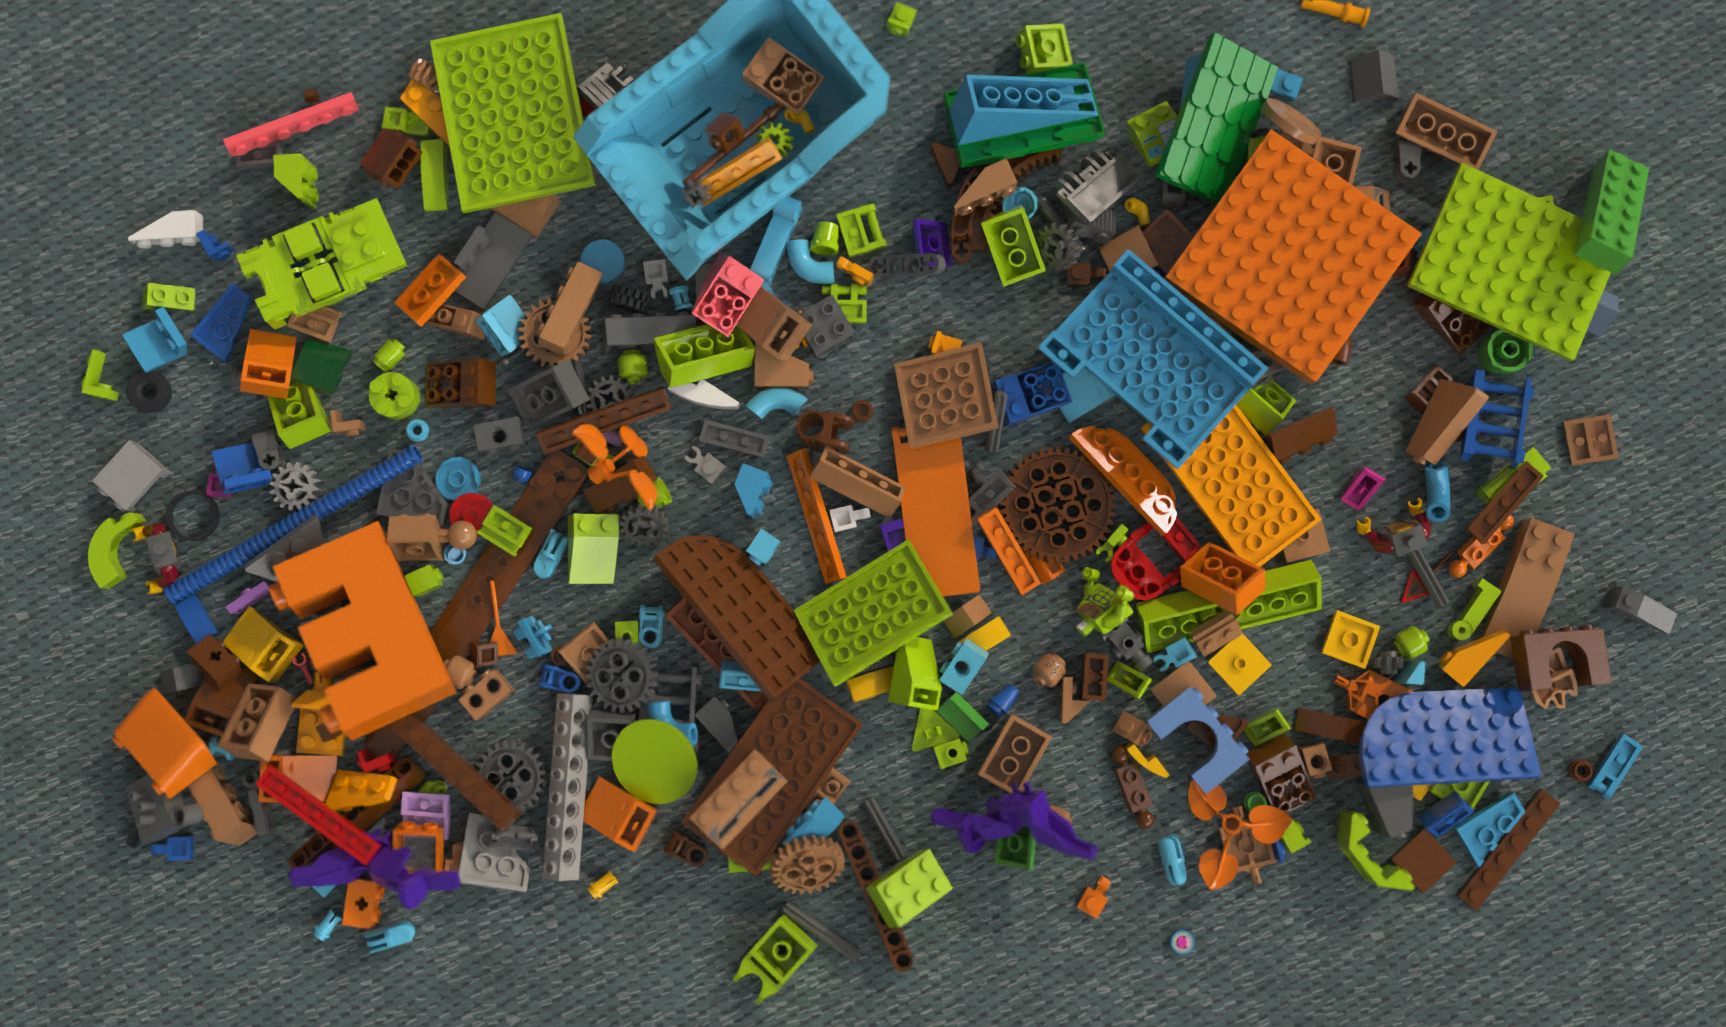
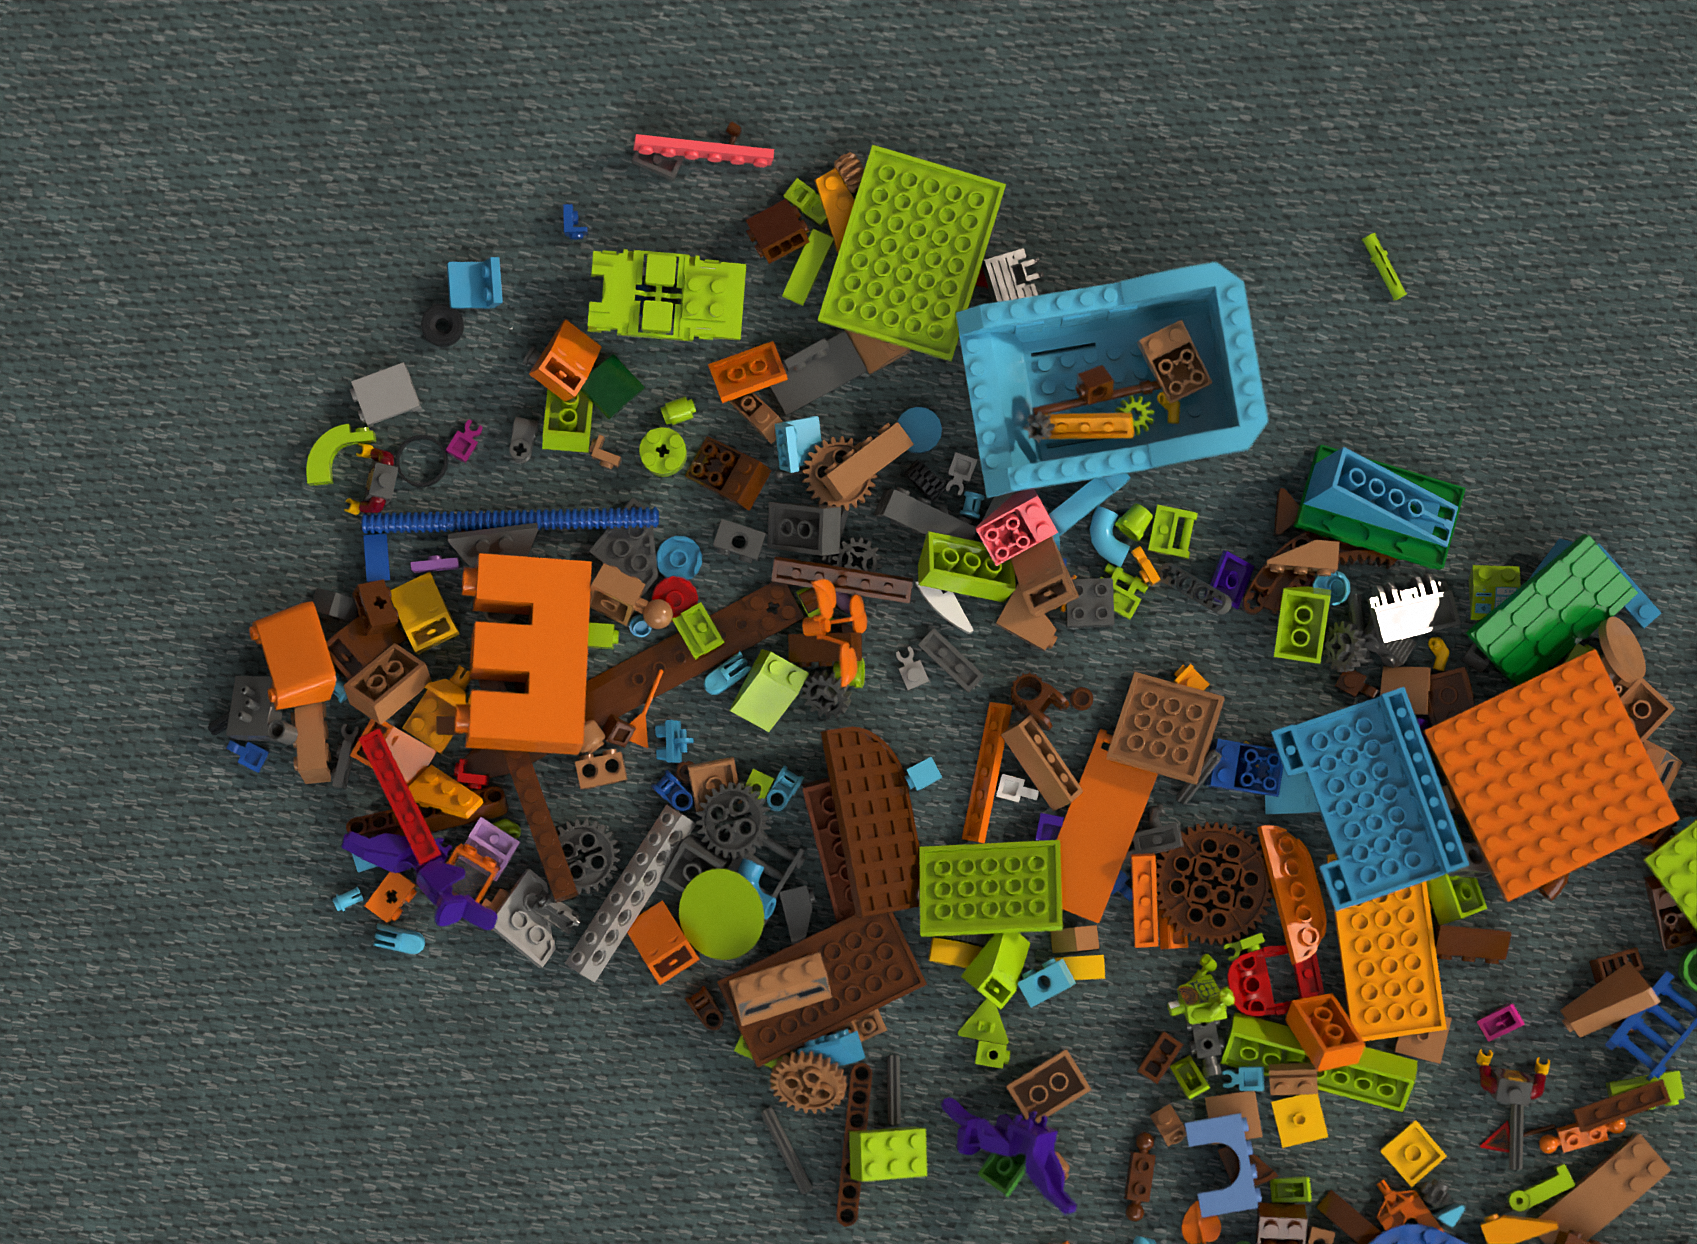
camera: 30 degrees right, 0 degrees up
lime bracket [81,349,119,401] -> none
white slope [128,210,203,248] -> none
lime bracket [142,283,195,311] -> none
blue wing [190,283,252,363] -> none
blue bracket [211,442,272,495] -> none
light grey gear [269,462,321,511] -> none
lime slope [273,153,319,209] -> none
medium nougat plate [287,301,343,343] -> none
coral hand [292,653,314,685] -> none
medium azure plate [406,419,429,442] -> none
blue hinge [513,465,532,484] -> none
yellow pin [588,871,618,899] -> none
lime head [618,350,648,384] -> none
medium azure slope [719,660,761,691] -> none
lime brick [732,915,818,1004] -> none
dark azure slope [734,463,773,519] -> none
medium azure cylinder [745,387,808,420] -> none
lime bracket [887,2,917,36] -> none
bright green panel [937,691,989,742] -> none
blue cone [987,684,1020,718] -> none
lime plate [1016,24,1073,74] -> none
medium nougat head [1032,653,1066,687] -> none
medium nougat slope [1060,677,1090,723] -> none
yellow slope [1125,742,1169,778] -> none
lime head [1393,626,1430,660] -> none
dark azure cylinder [1424,461,1450,522] -> none

